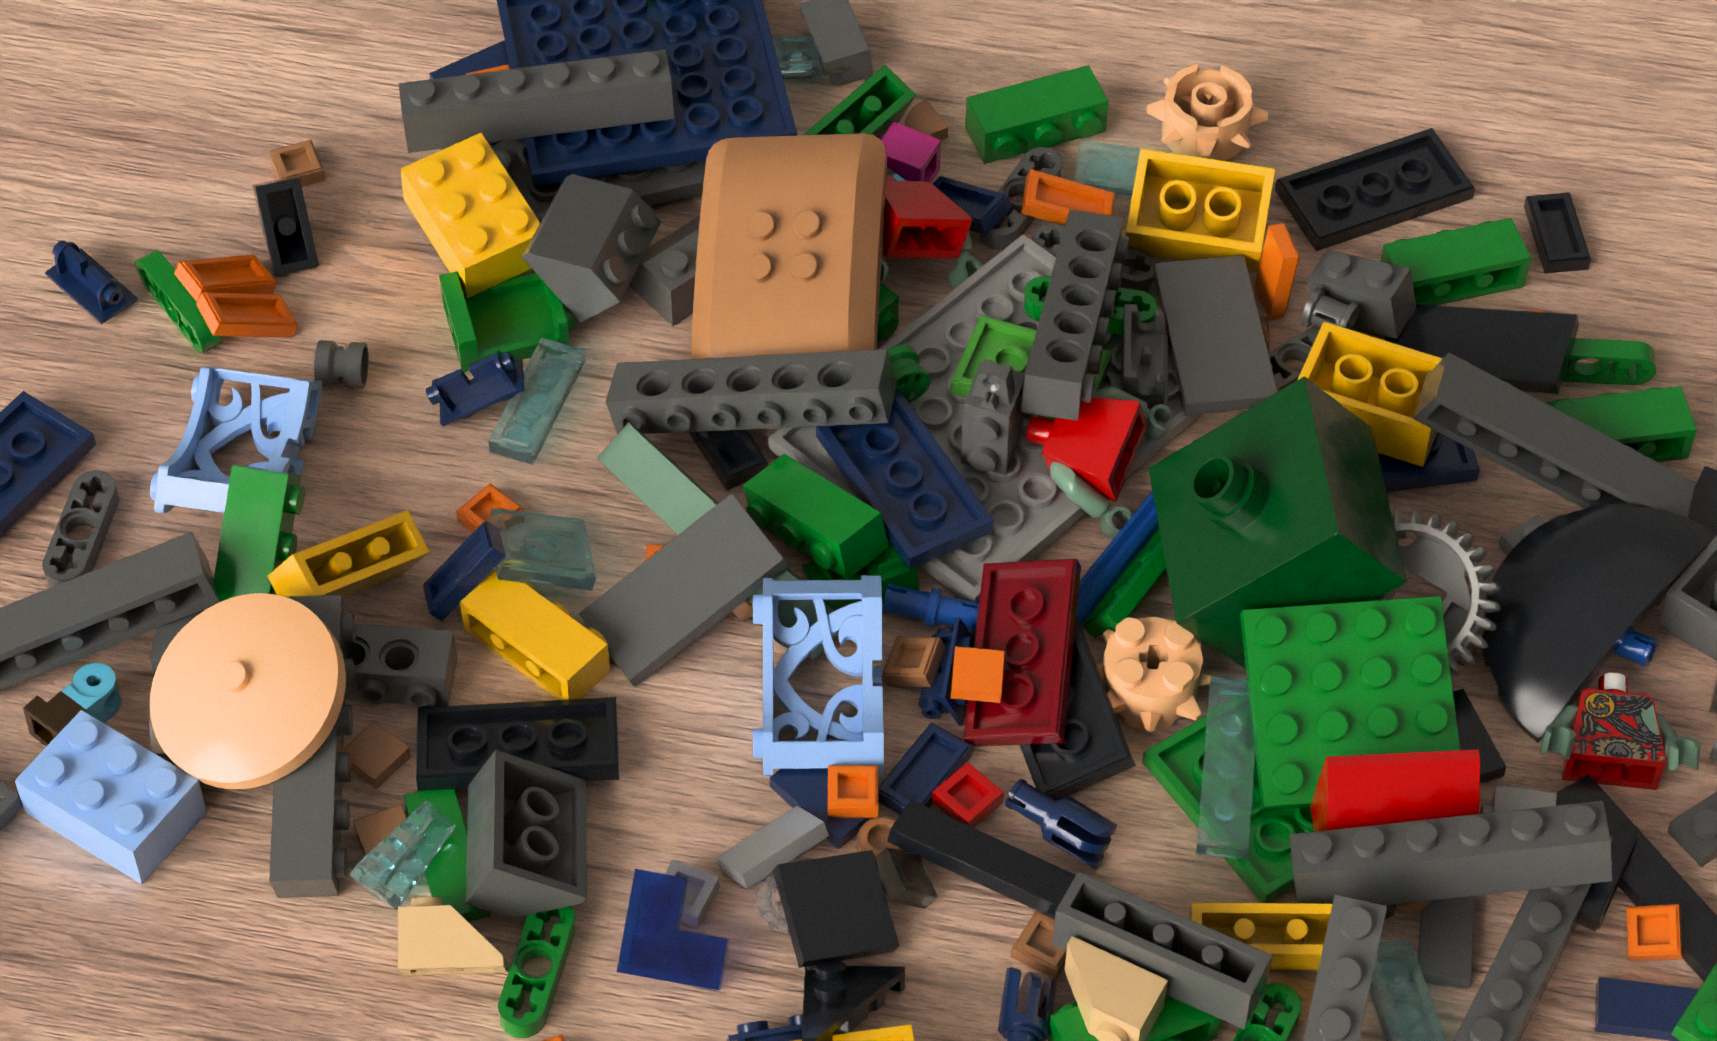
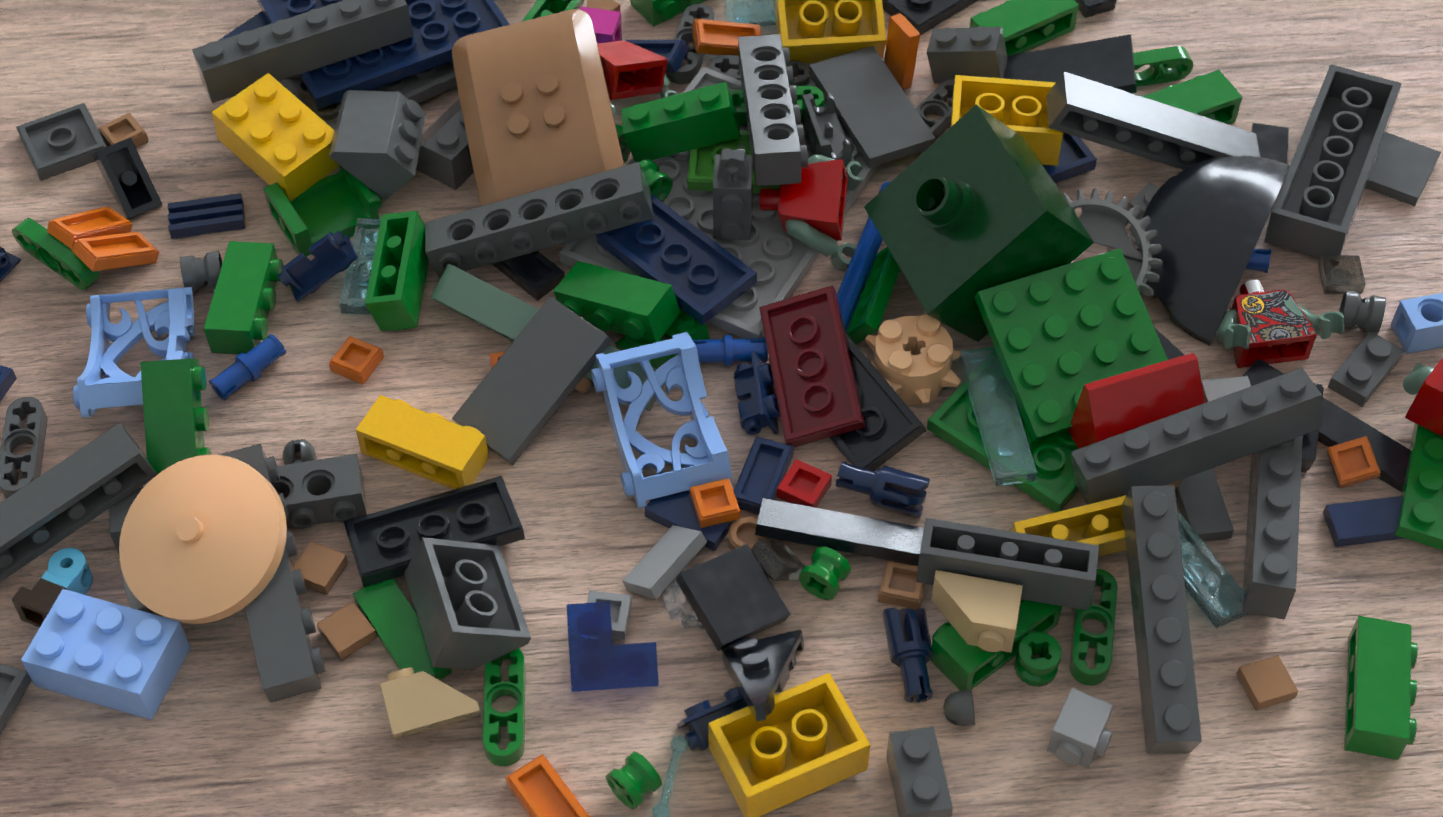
camera: 15 degrees left, 0 degrees up
yellow brick [267,510,430,598] -> none
clear light blue slope [349,801,455,910] -> none
dark blue tile [423,521,506,621] -> none
clear light blue tile [488,508,596,591] -> none
medium nougat tile [882,636,946,687] -> none
orange tile [951,646,1005,703] -> none
dark grey bush [1301,287,1361,330] -> none
none -> dark grey tile [16,103,106,181]
none -> dark blue tile [168,193,245,239]
none -> green brick [204,241,284,354]
none -> blue pin [209,334,286,401]
none -> dark grey hinge [283,439,317,465]
none -> green brick [365,211,429,332]
none -> green brick [621,82,741,163]
none -> green wheel [799,547,851,600]

